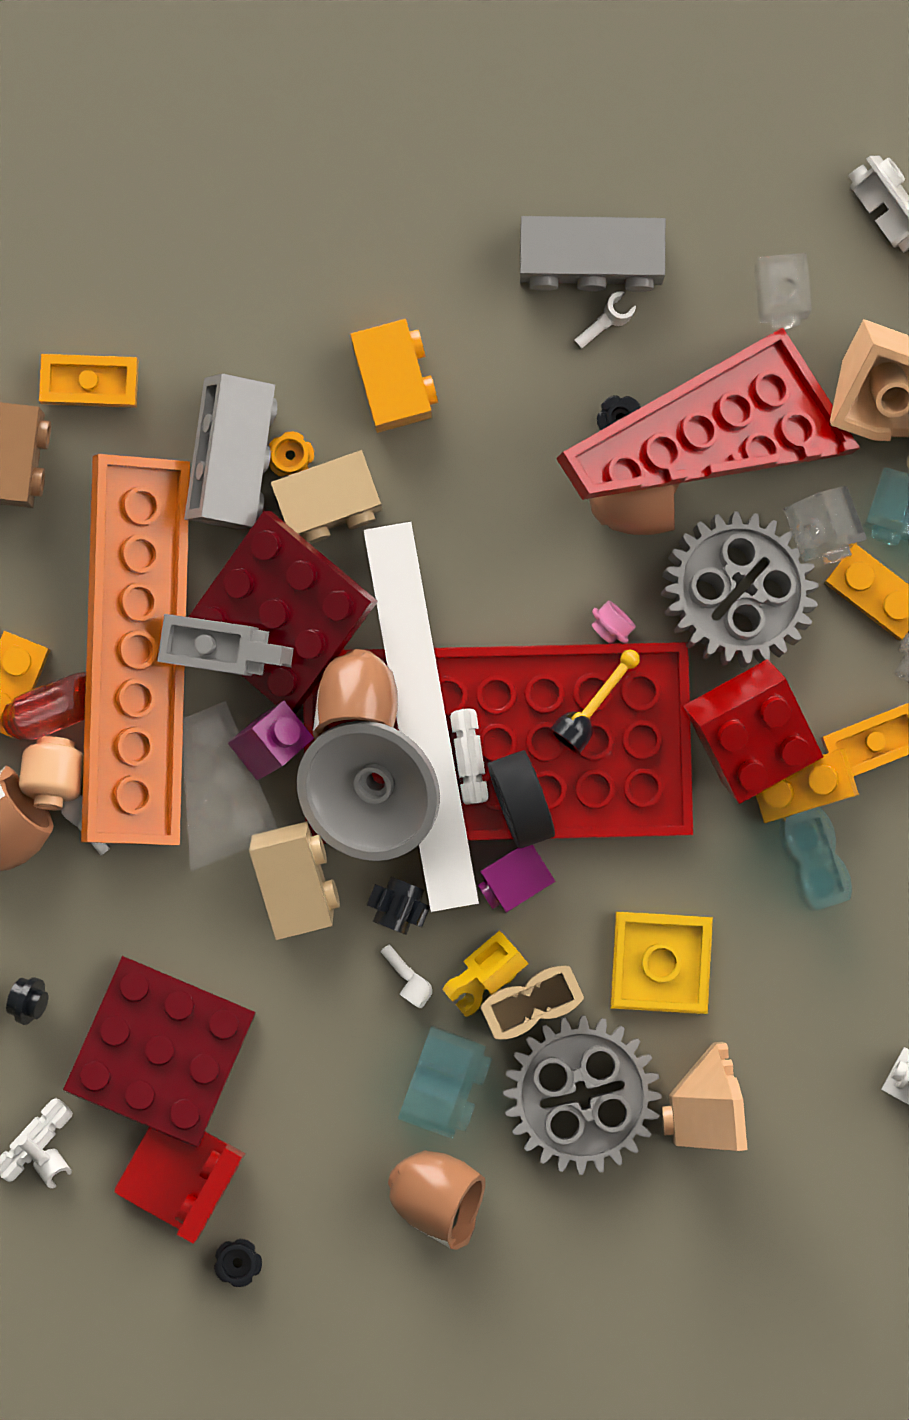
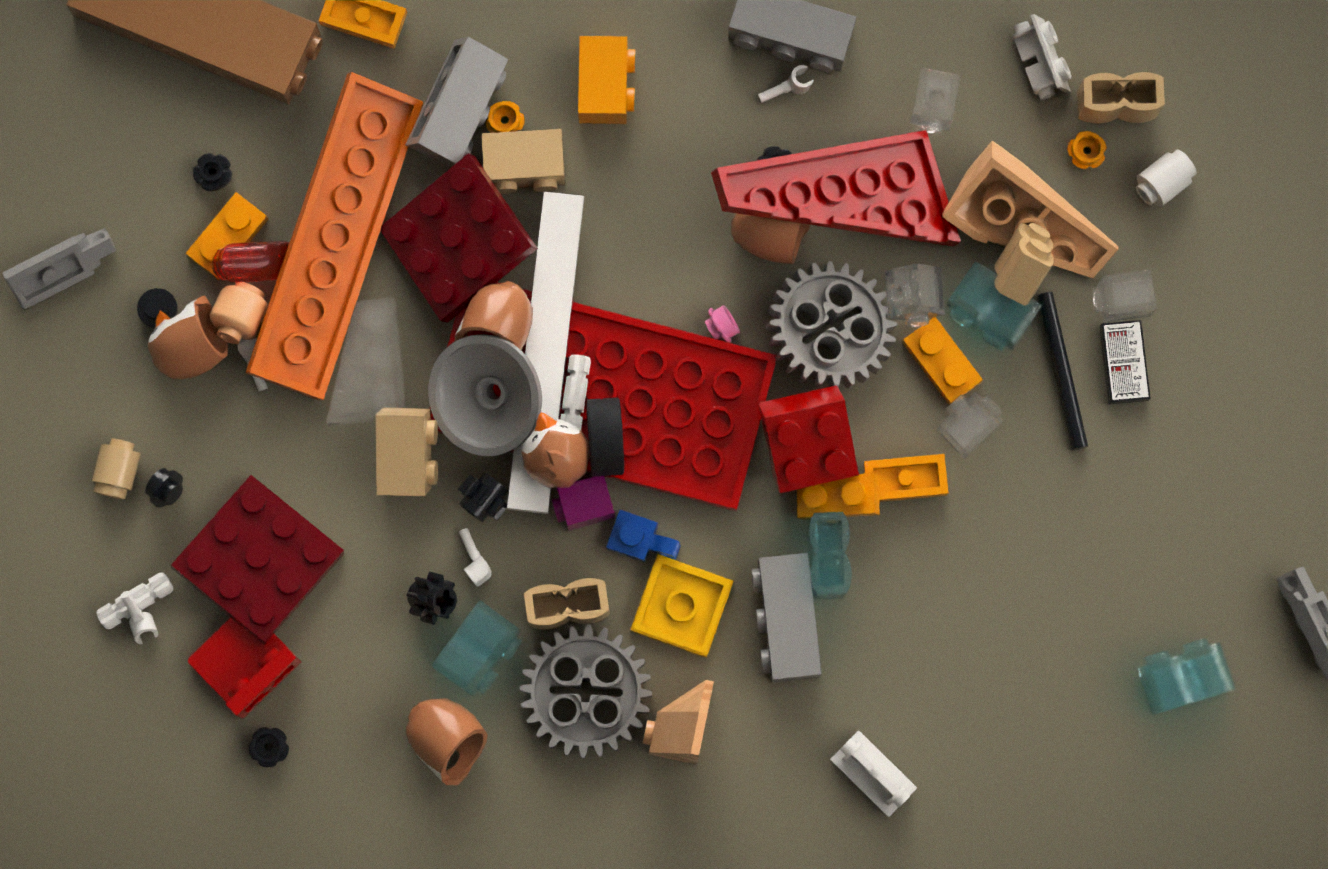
camera: 15 degrees right, 5 degrees down
light grey hinge [157,614,294,676] -> none
magenta brick [227,701,314,781] -> none
yellow plate [442,930,529,1017] -> none
hinge [549,650,640,754] -> none
none -> black gear [406,571,458,625]
none -> nougat piece [521,412,591,488]
none -> blue plate [606,510,681,562]
none -> light grey brick [751,553,822,683]

